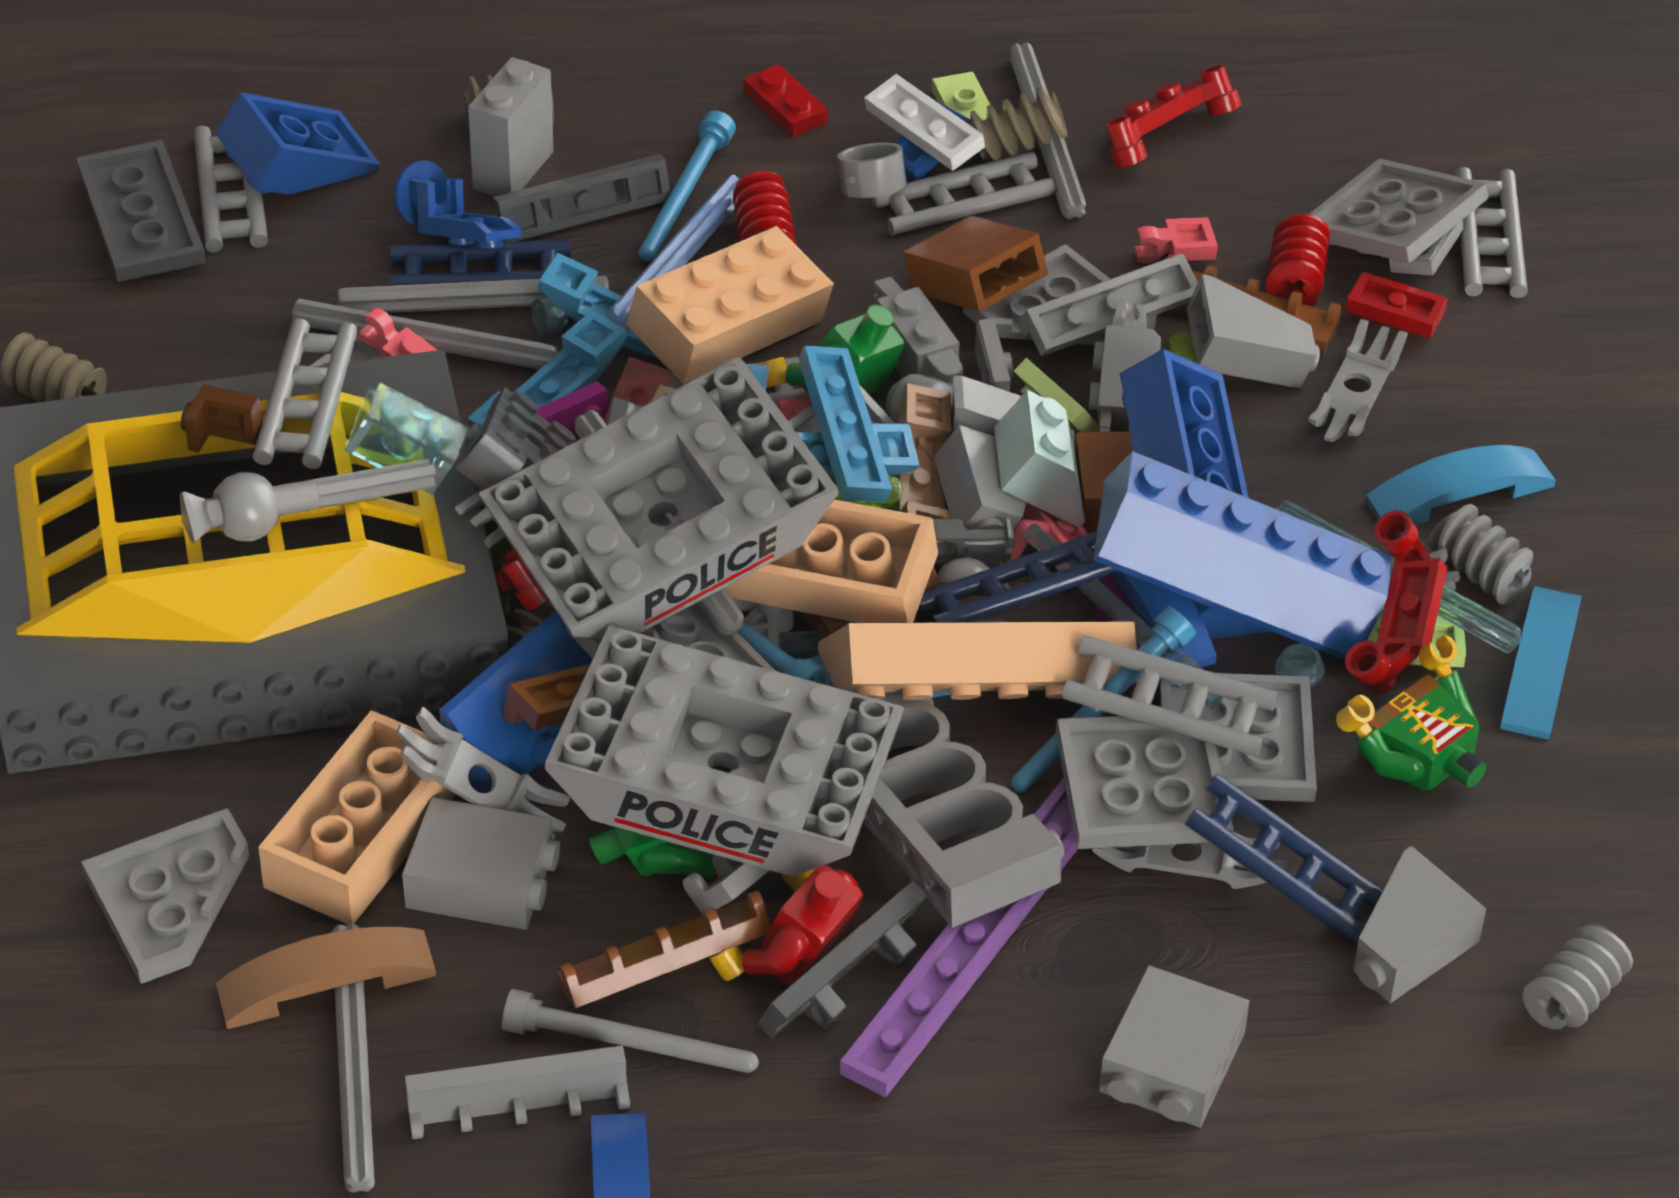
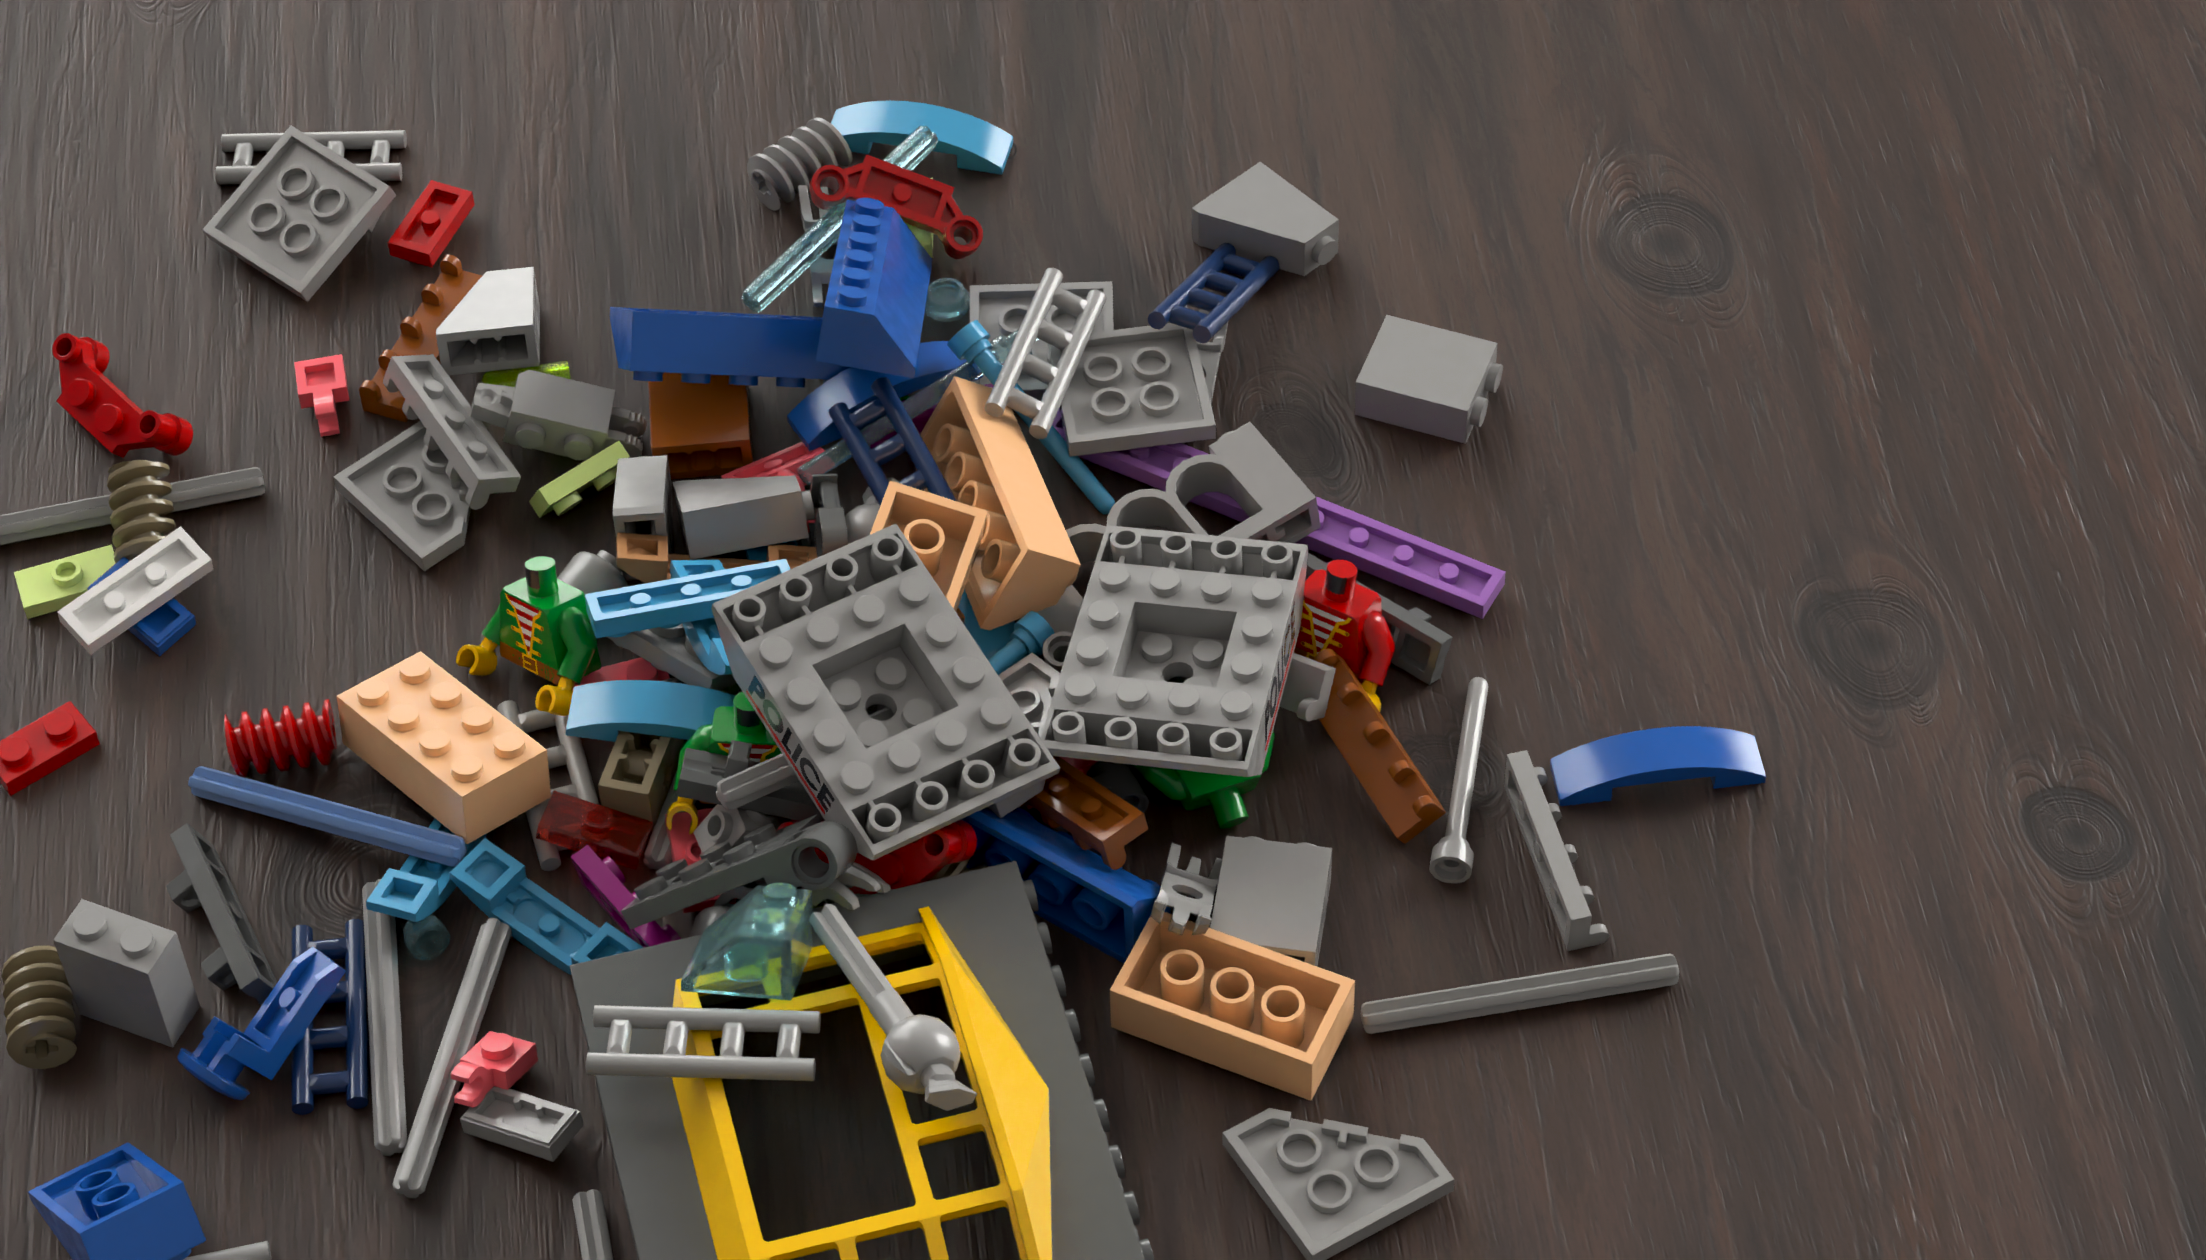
camera: 90 degrees left, 5 degrees up
reddish brown bracket [181,384,262,452] -> none
medium nougat slope [216,927,436,1029] -> none
dark azure piece [638,110,736,262] -> none
light grey piece [837,142,907,198] -> none
light grey bar [870,151,1056,236] -> none
light grey hinge [873,277,963,388] -> none
dark orange brick [903,216,1048,312] -> none
light grey plate [975,319,1013,392] -> none
light aqua slope [994,390,1085,528] -> none
red piece [1265,213,1330,306] -> none
light grey piece [1308,319,1408,442] -> none
torso [1336,635,1487,791] -> none
dark azure slope [1365,445,1556,525] -> none
light grey piece [1522,922,1633,1030] -> none

